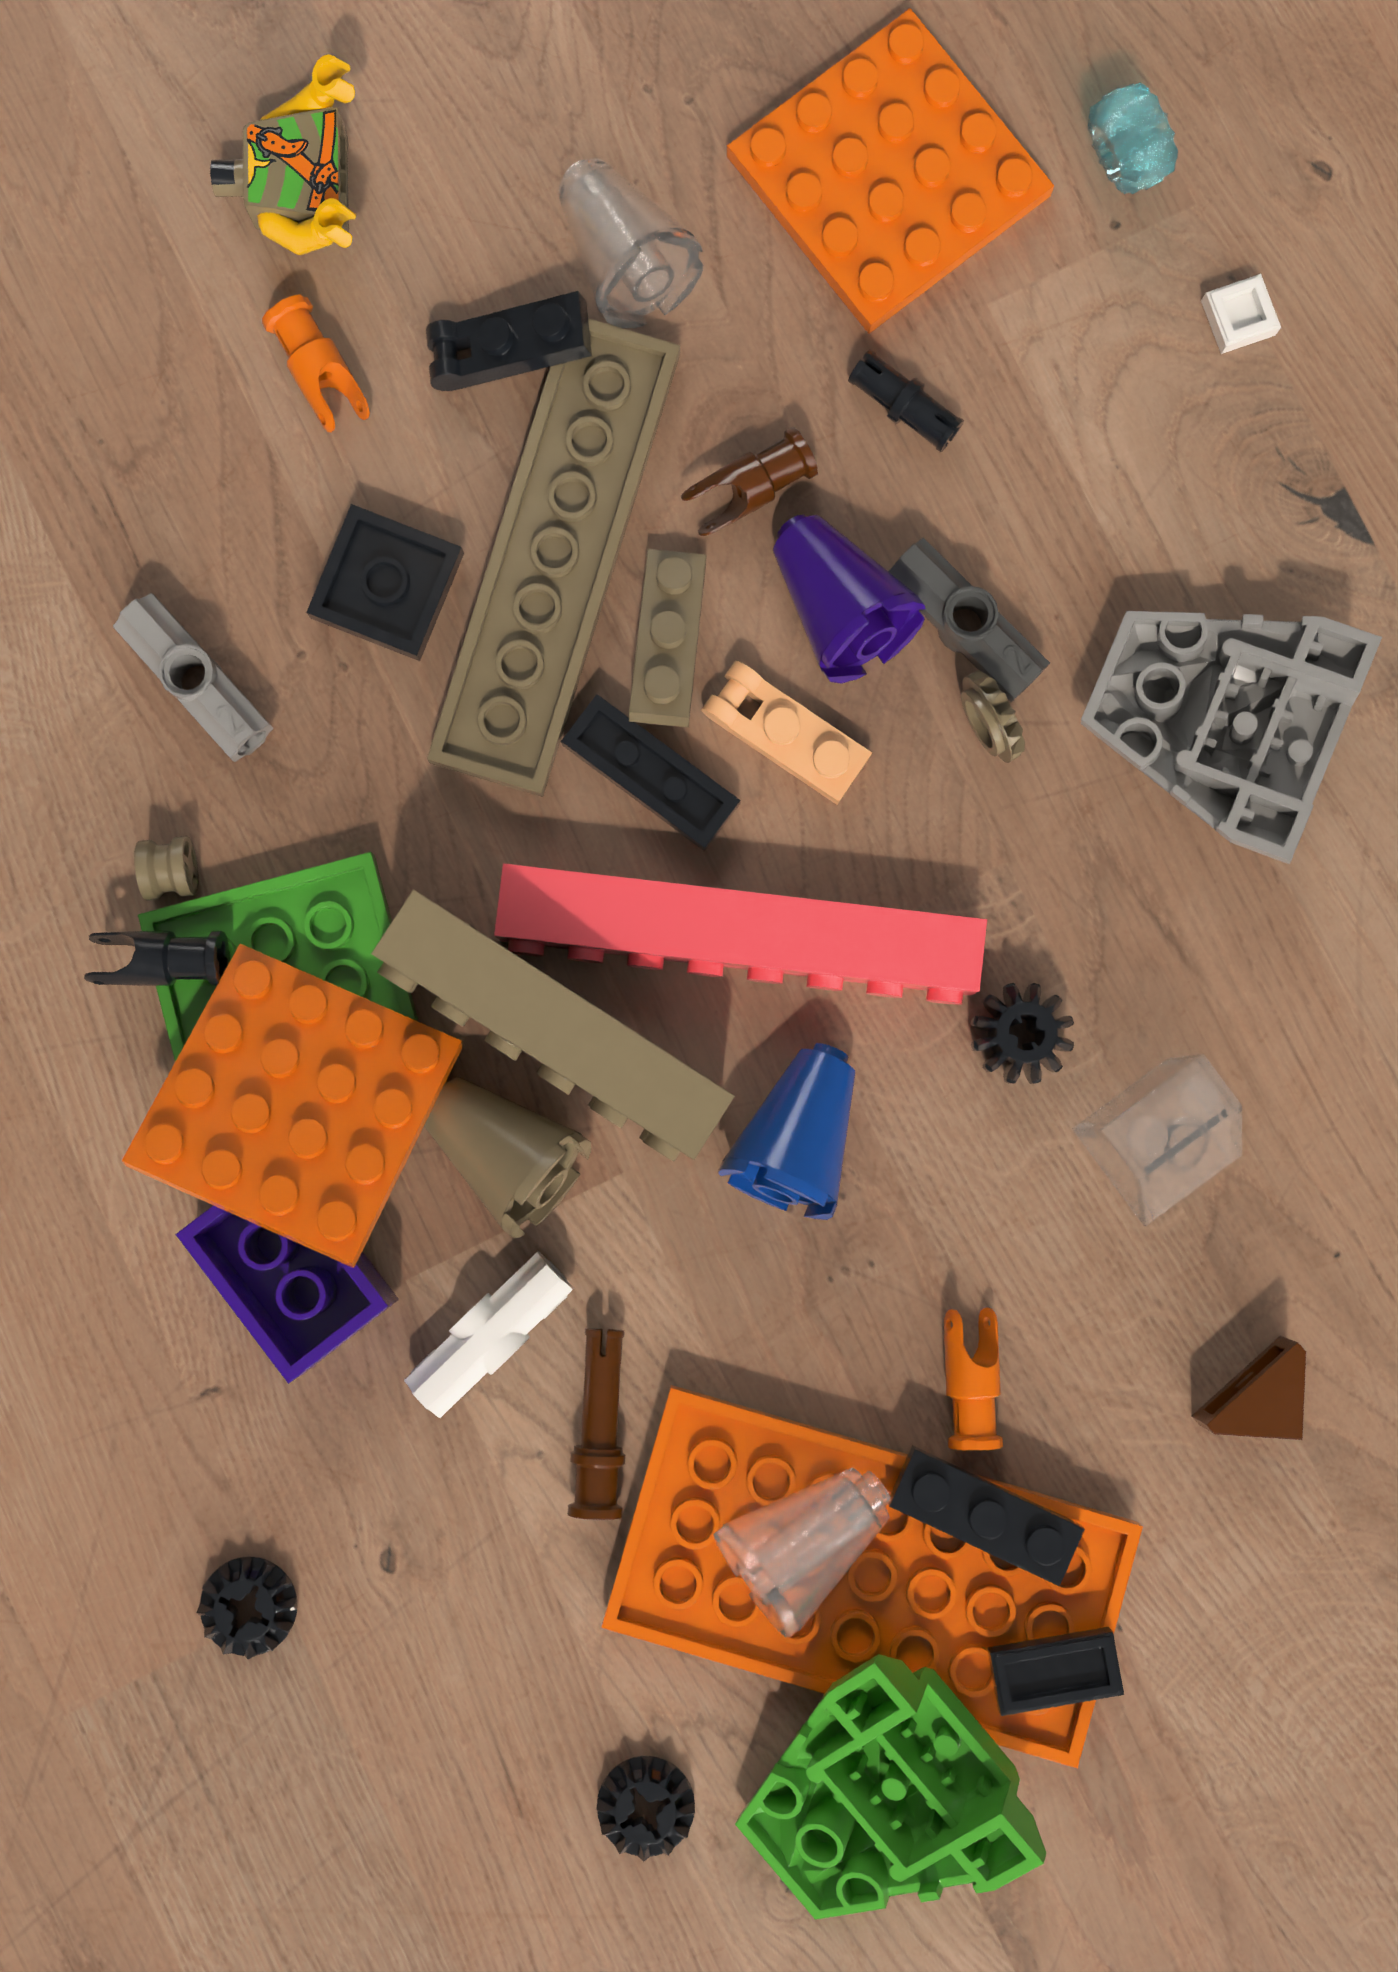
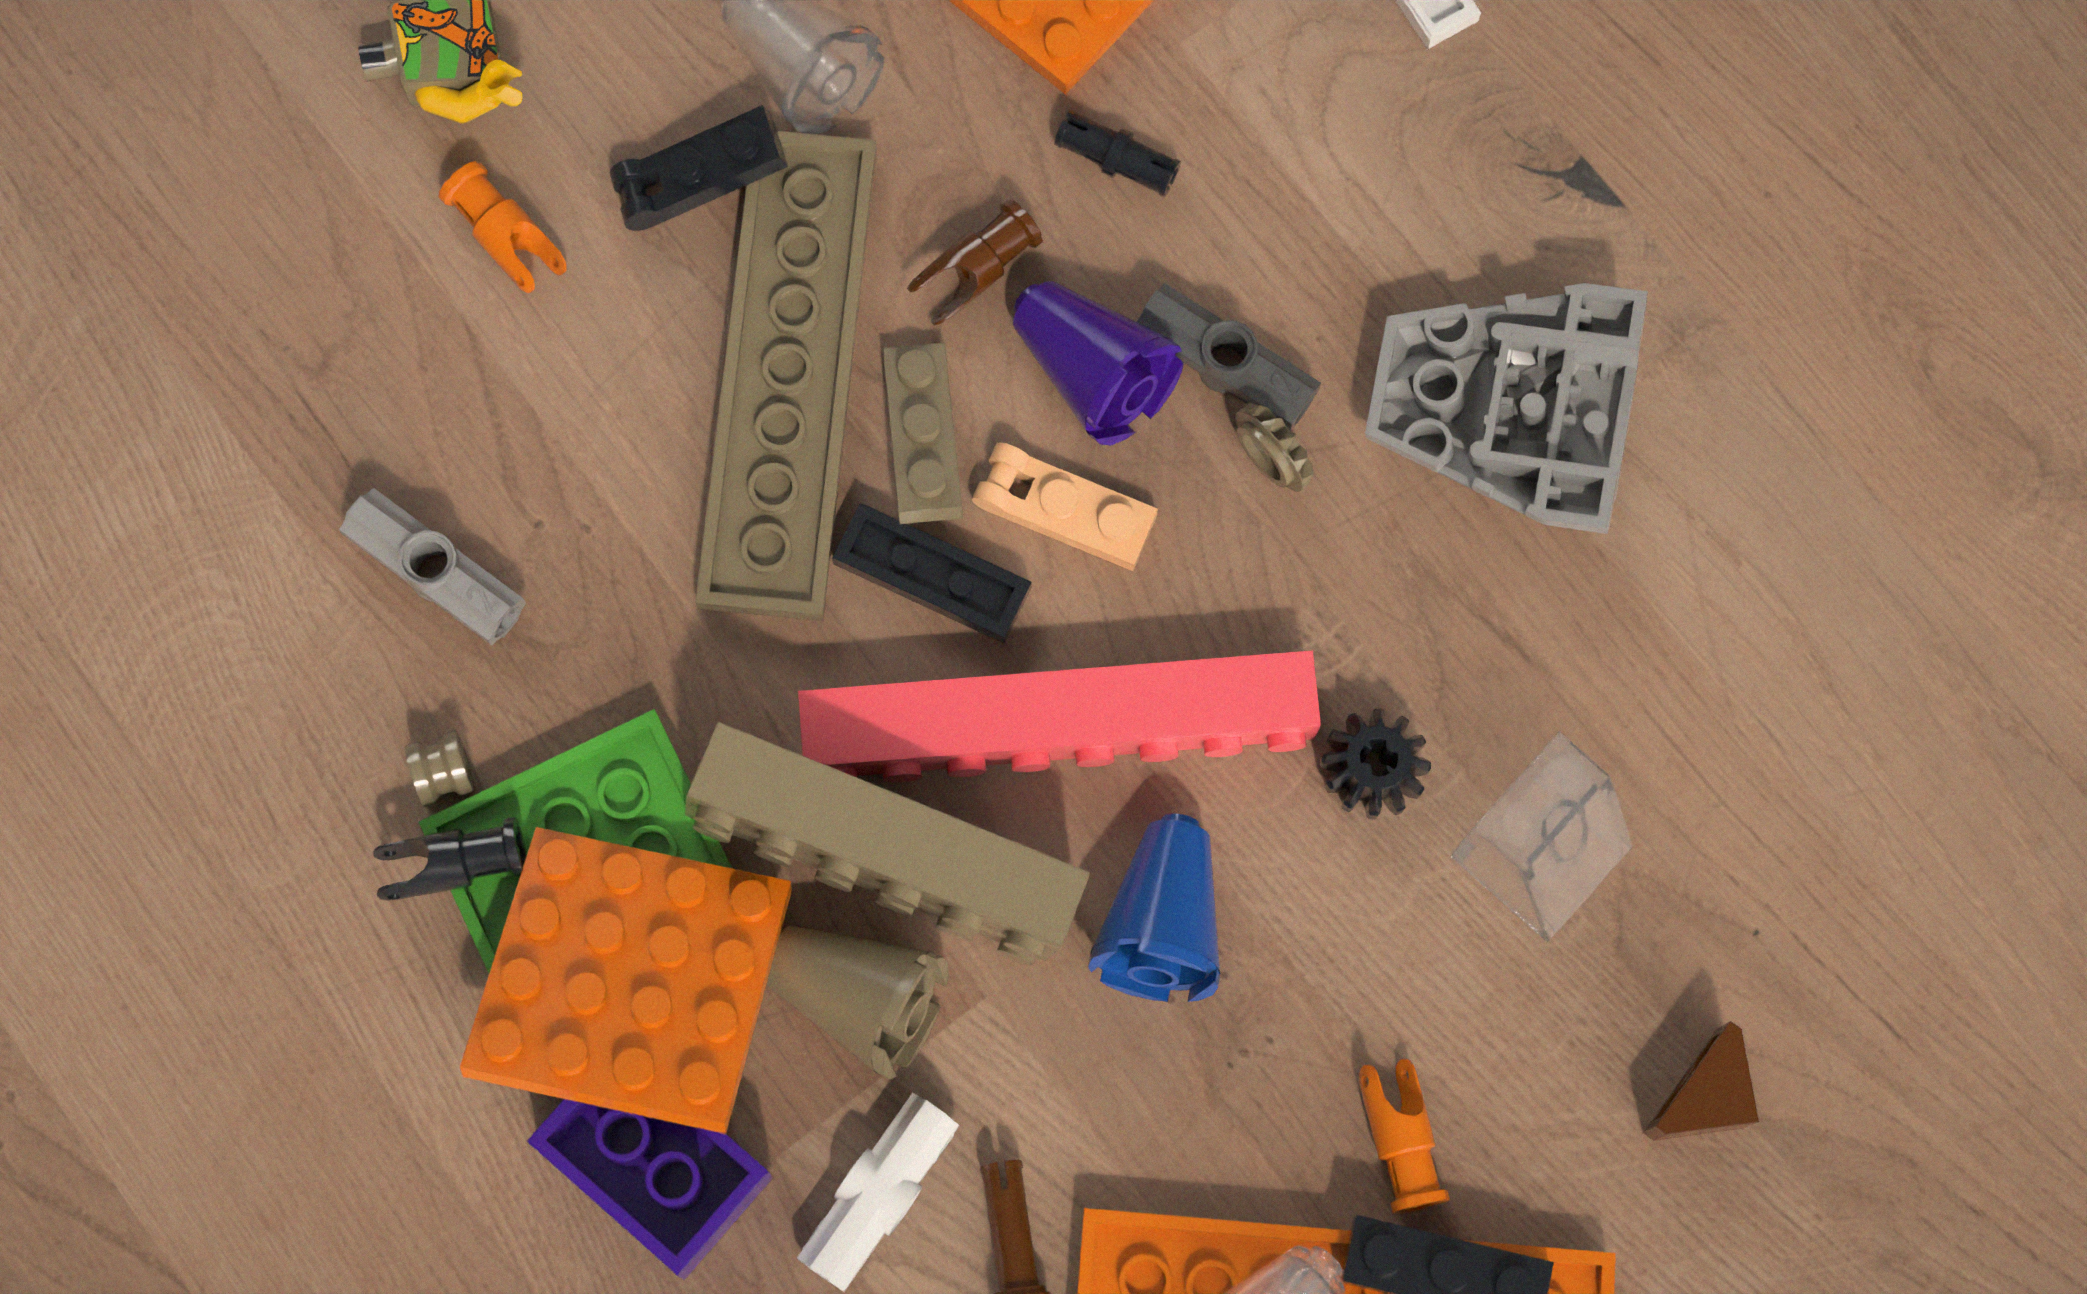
camera: 15 degrees left, 10 degrees down
black plate [306,504,464,661] -> none

